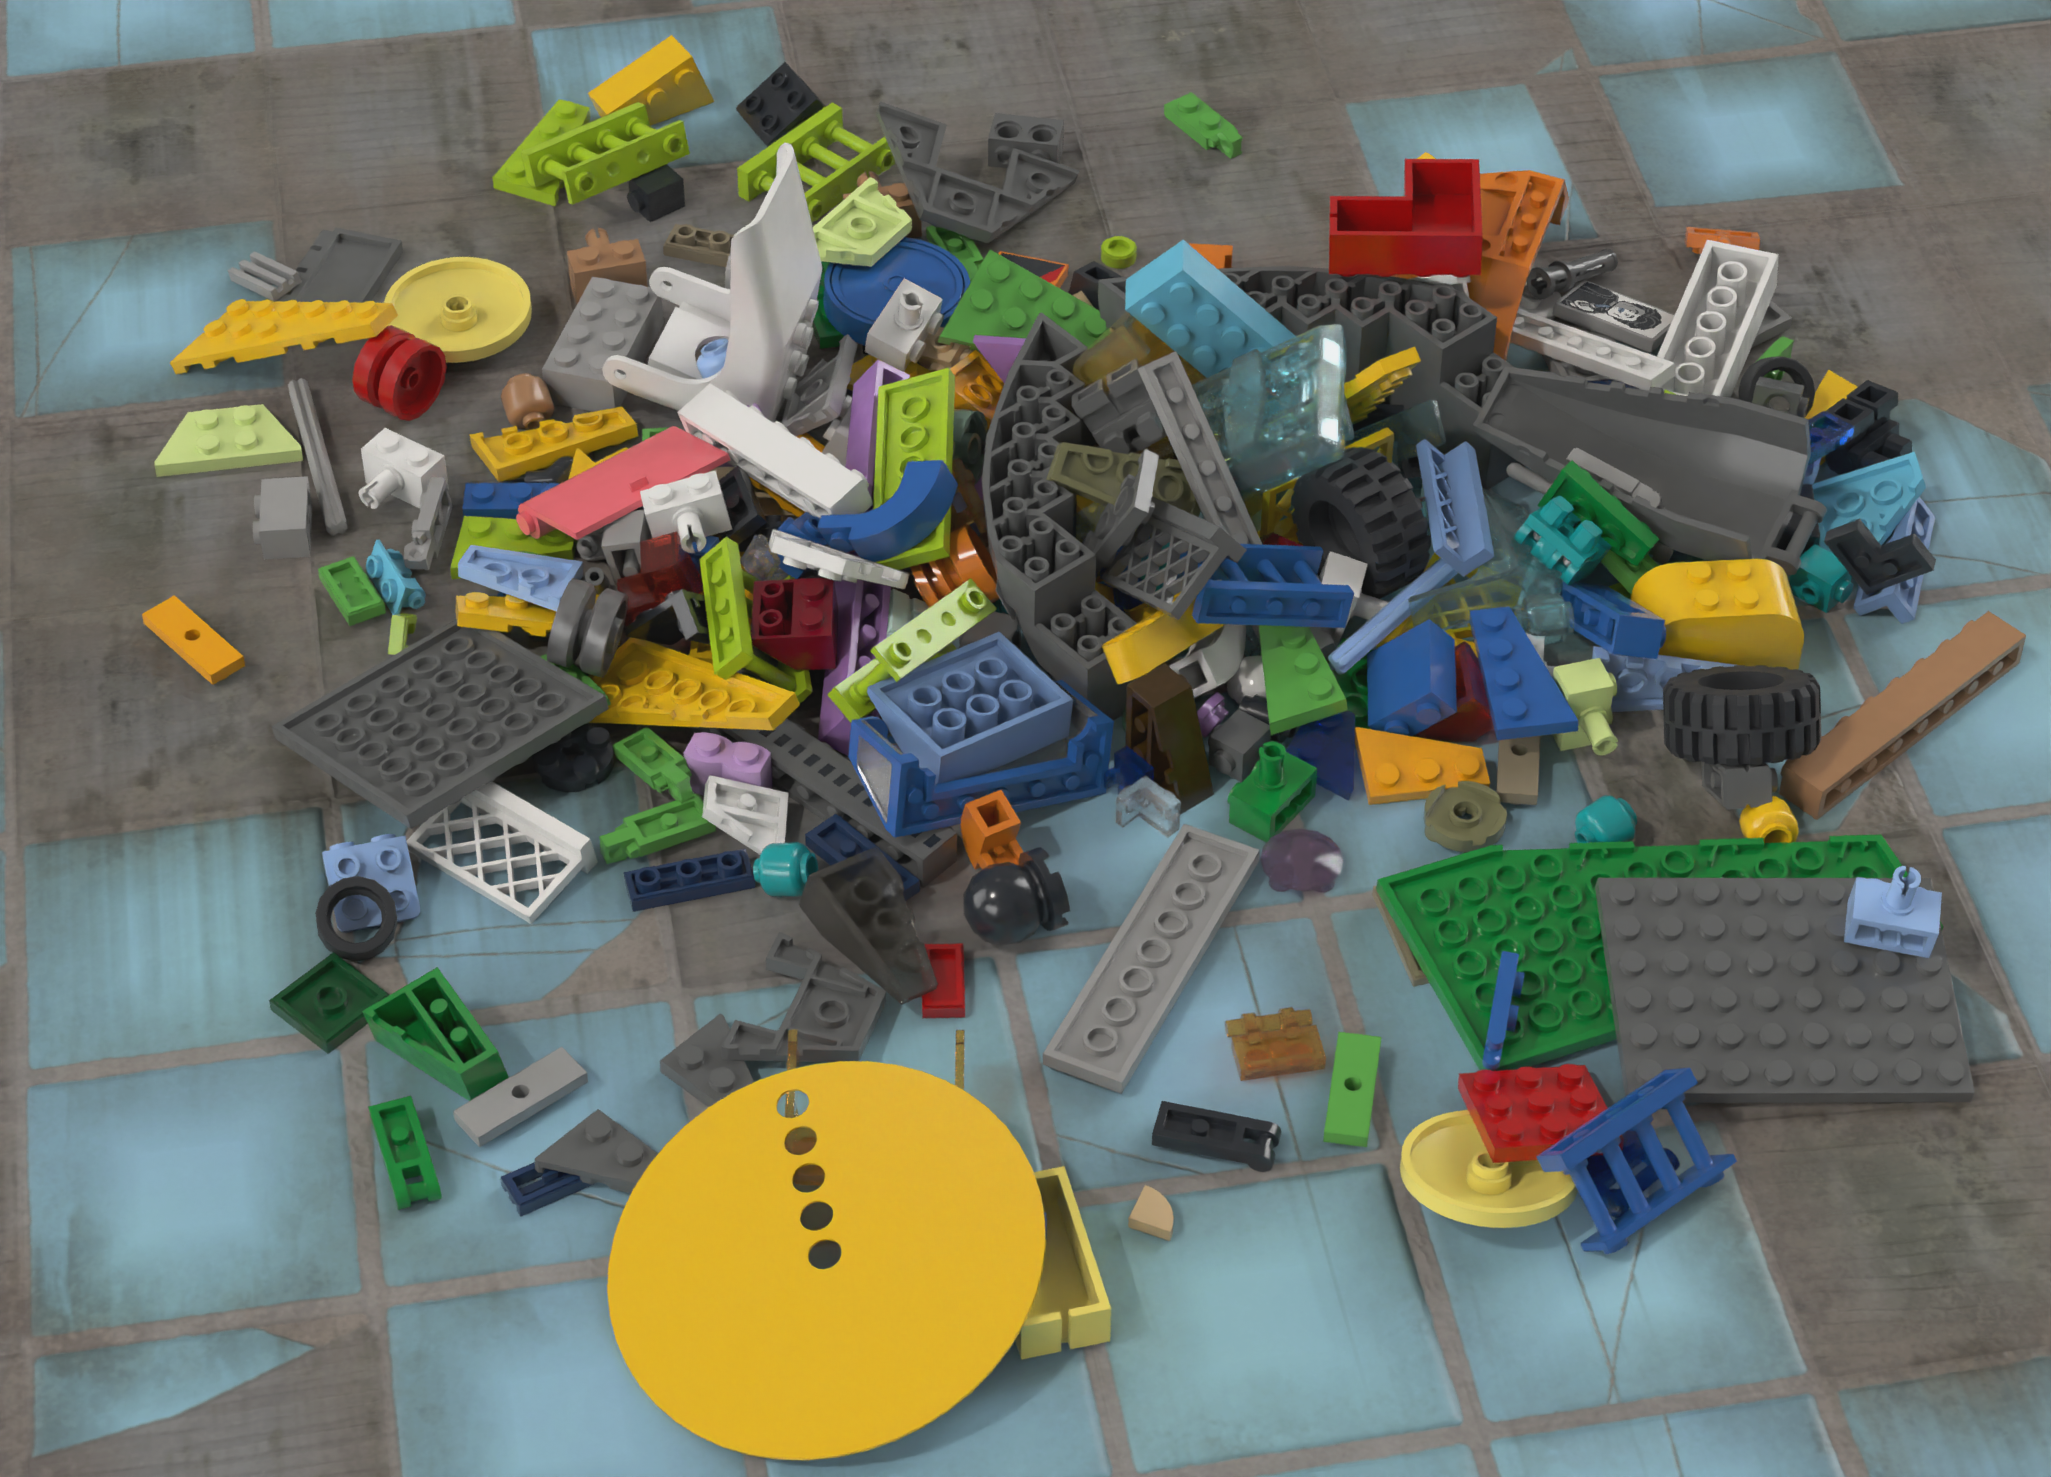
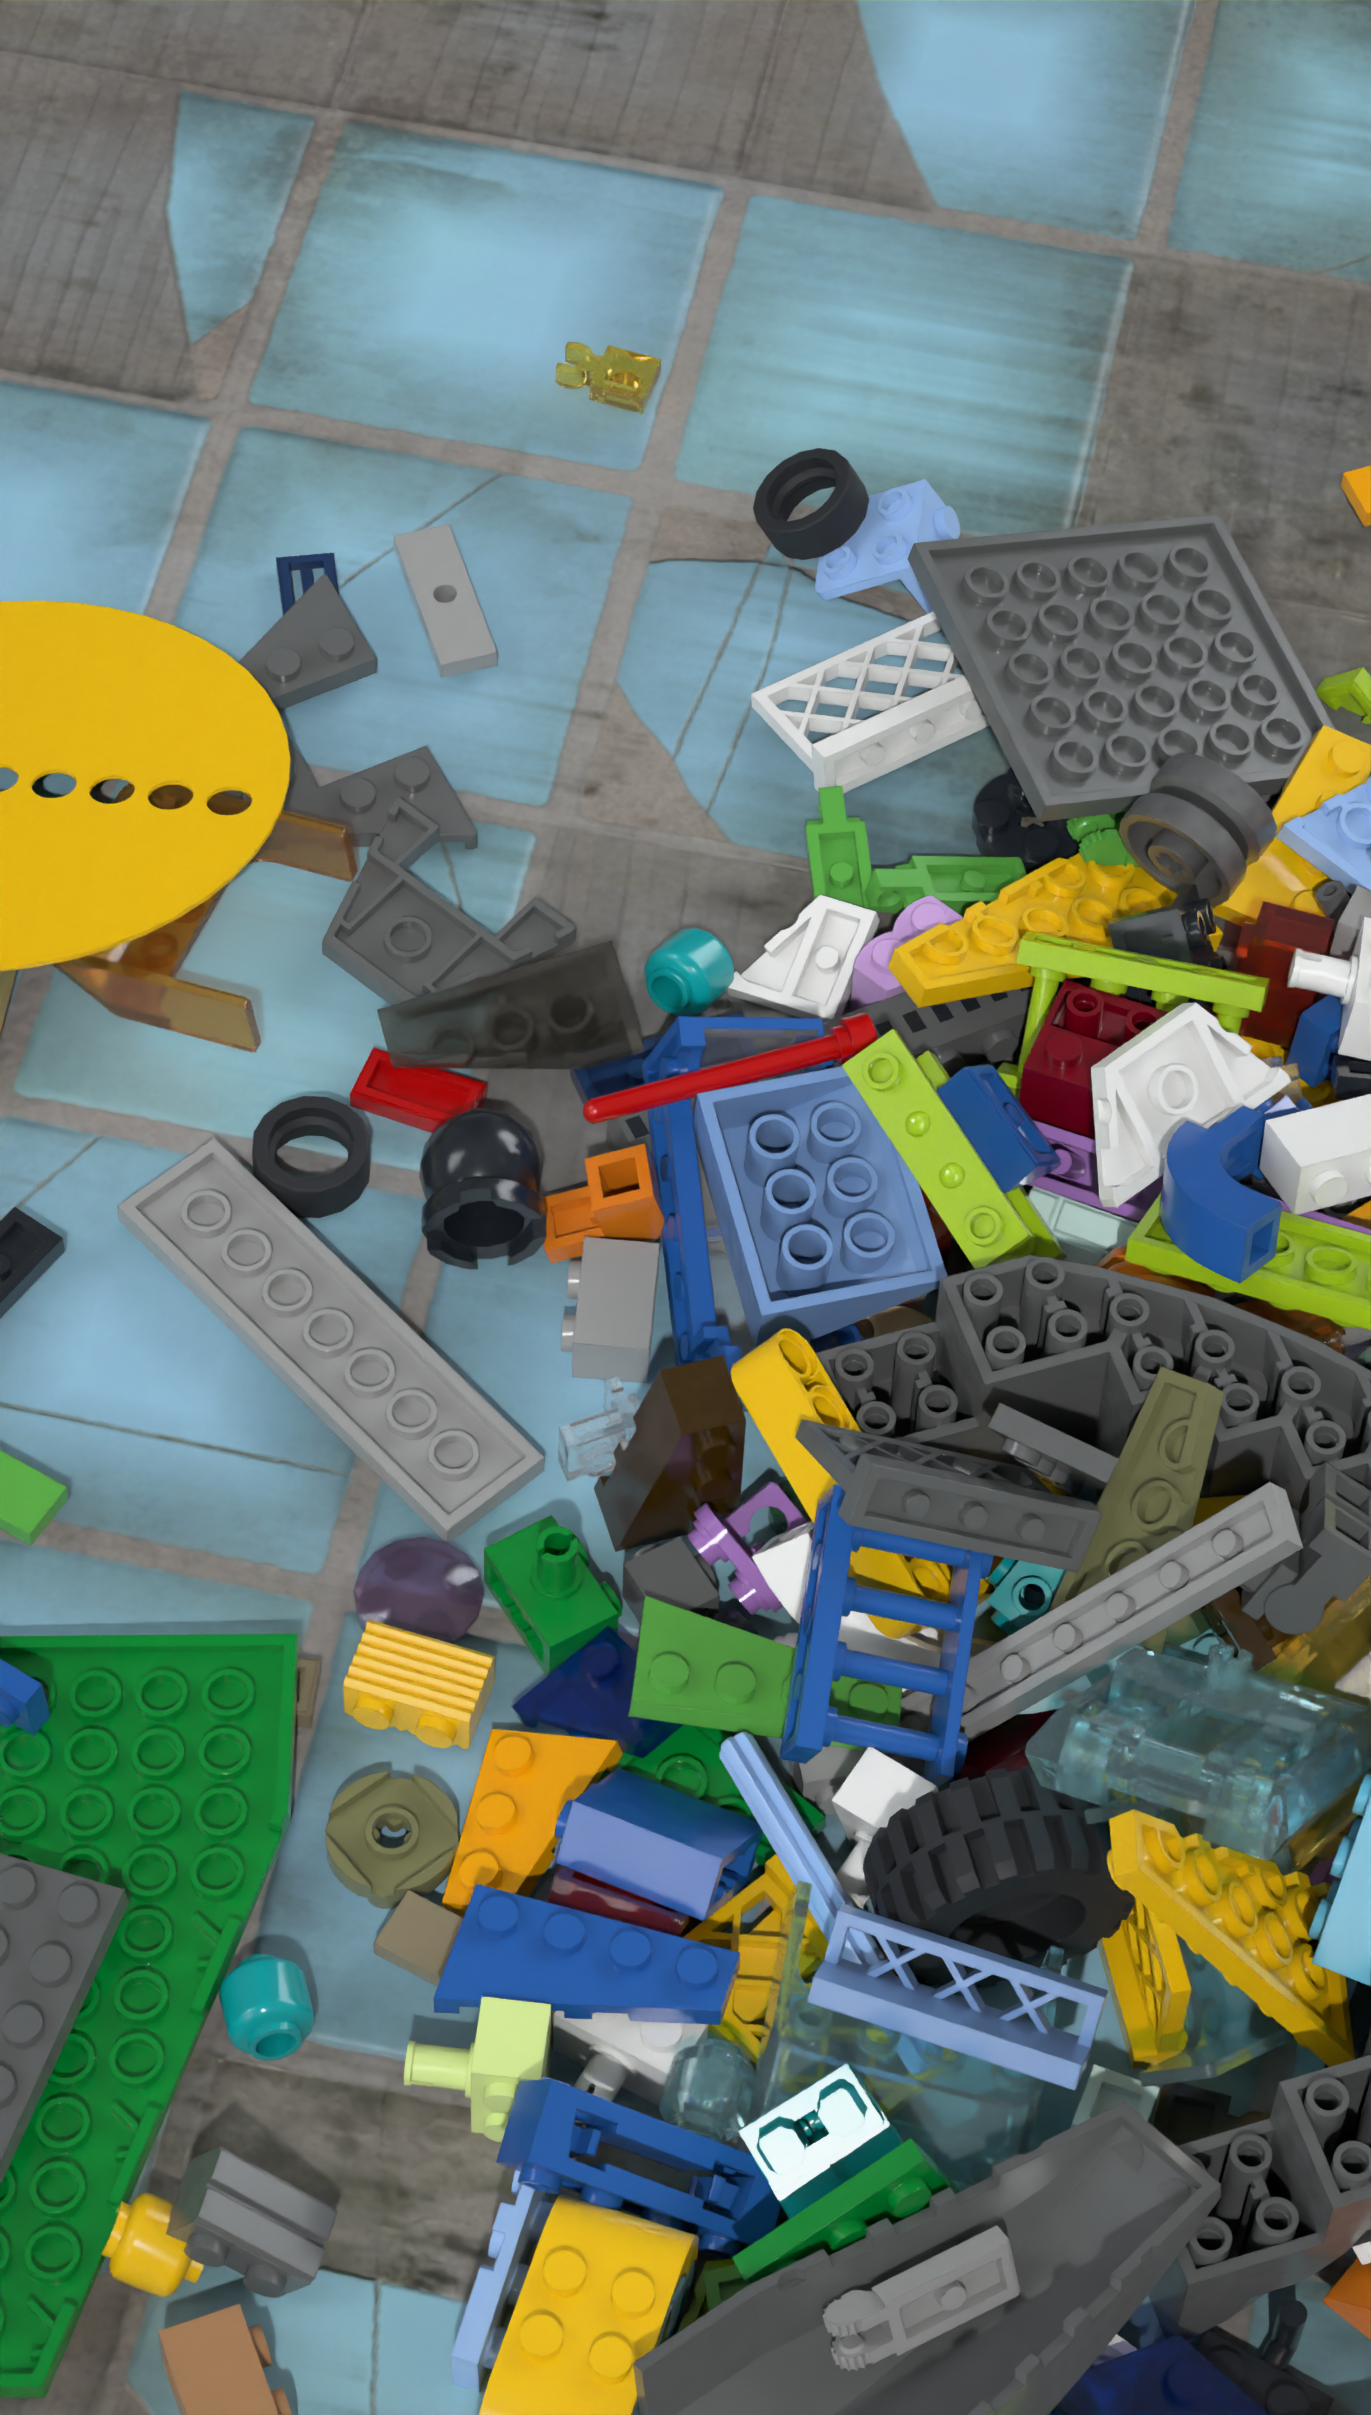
camera: 110 degrees right, 10 degrees up
dark green tile [269,952,390,1054] -> none
green wedge [362,967,509,1101] -> none
green plate [368,1096,442,1210] -> none
dark blue tile [624,848,755,912] -> none
clear orange plate [1225,1007,1326,1081] -> none
black tyre [1663,665,1821,765] -> none
none -> black tyre [252,1096,371,1218]
none -> yellow brick [343,1620,495,1750]
none -> clear yellow plate [555,342,661,414]
none -> light grey brick [561,1237,660,1383]
none -> red piece [583,1012,878,1124]
none -> blue slope [937,1065,1062,1193]

